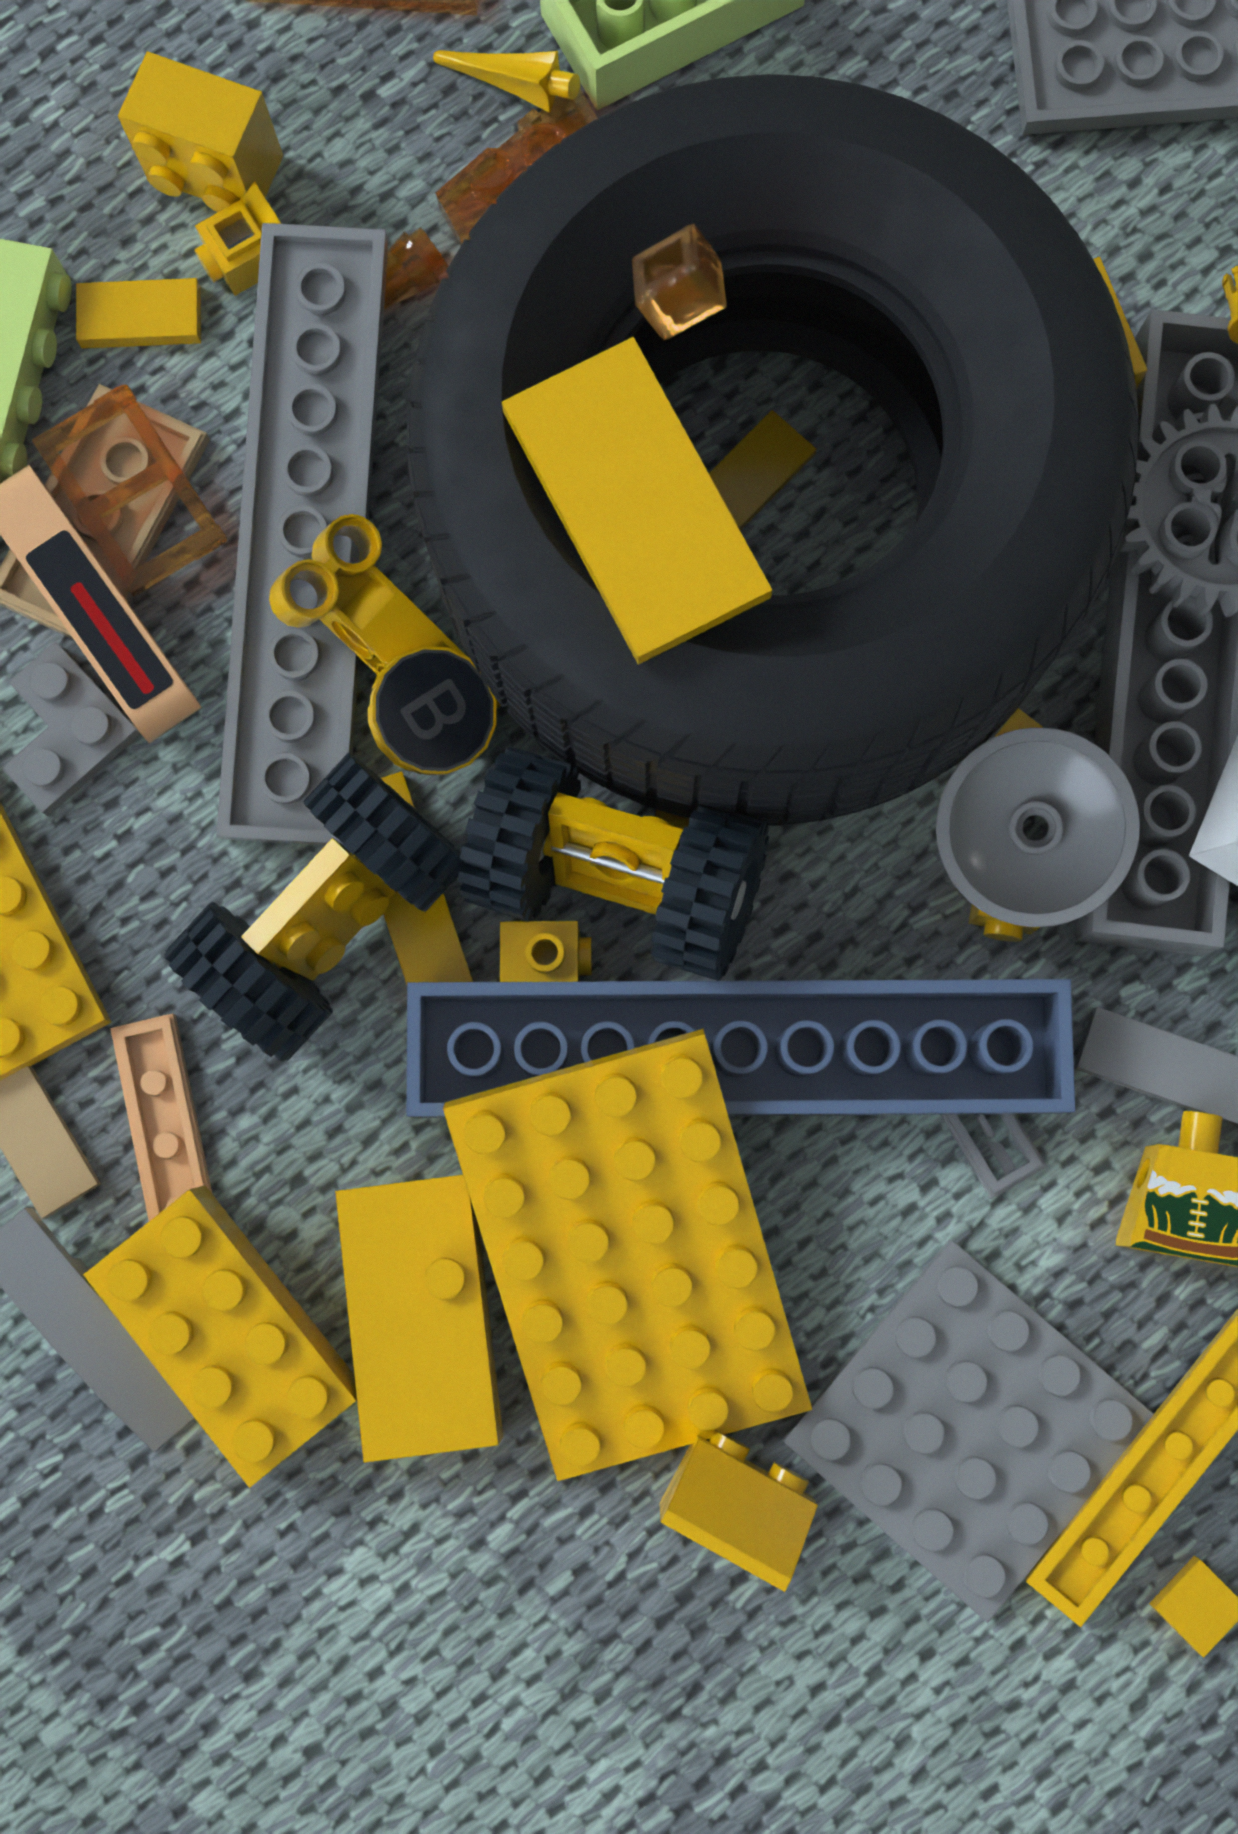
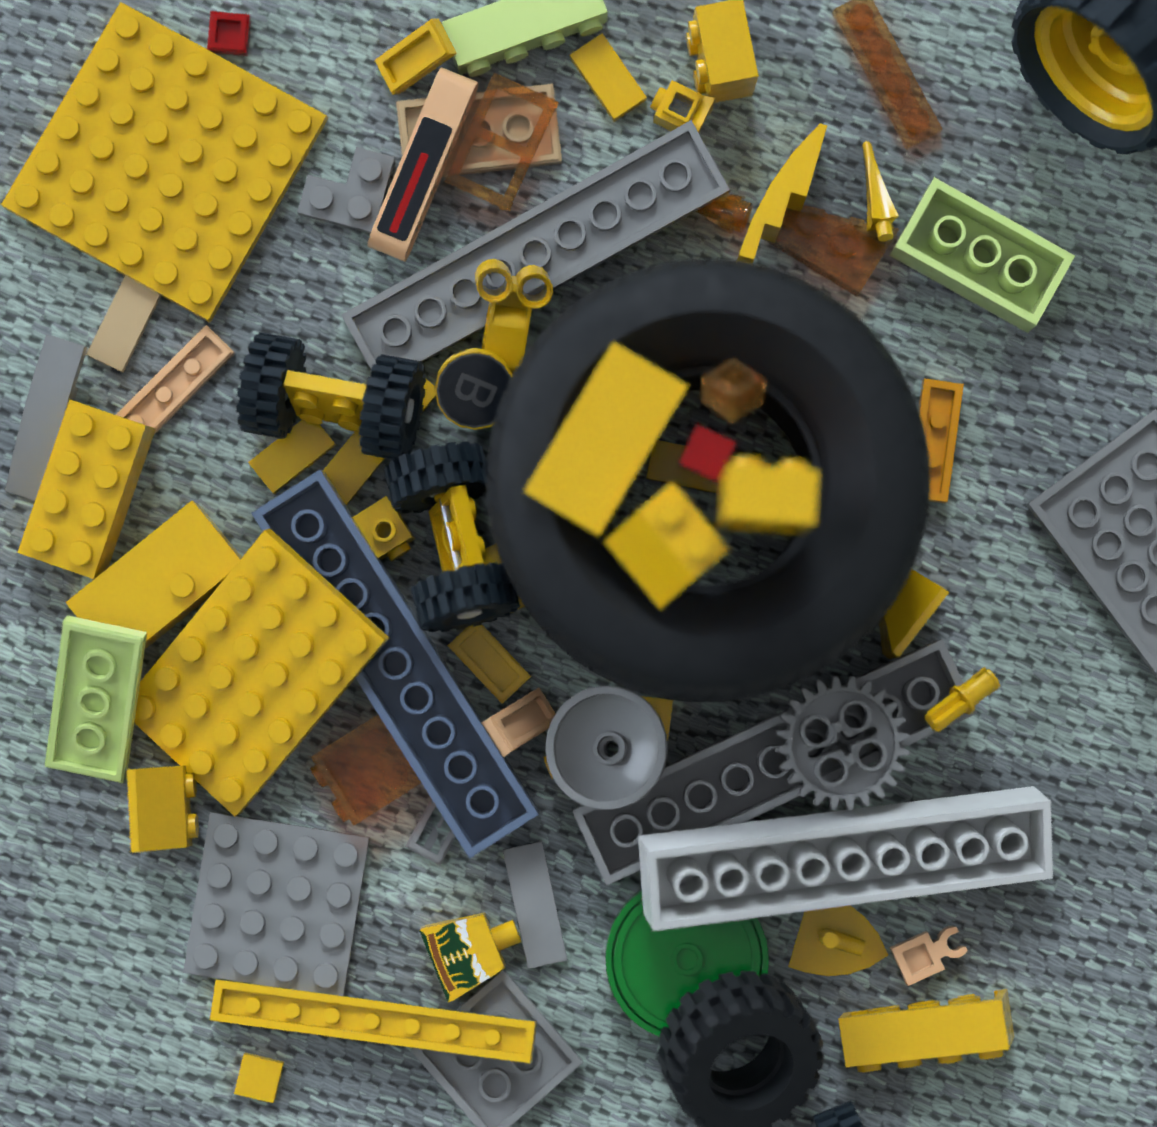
camera: 50 degrees right, 5 degrees up
none -> yellowish green tile [45,615,147,783]
none -> yellow tile [248,420,336,494]
none -> clear orange plate [310,715,421,826]
none -> yellow tile [447,623,531,704]
none -> light nougat tile [482,688,556,757]
none -> yellow slope [604,482,730,609]
none -> red tile [678,425,736,483]
none -> yellow brick [716,457,819,535]
none -> yellow slope [737,123,828,264]

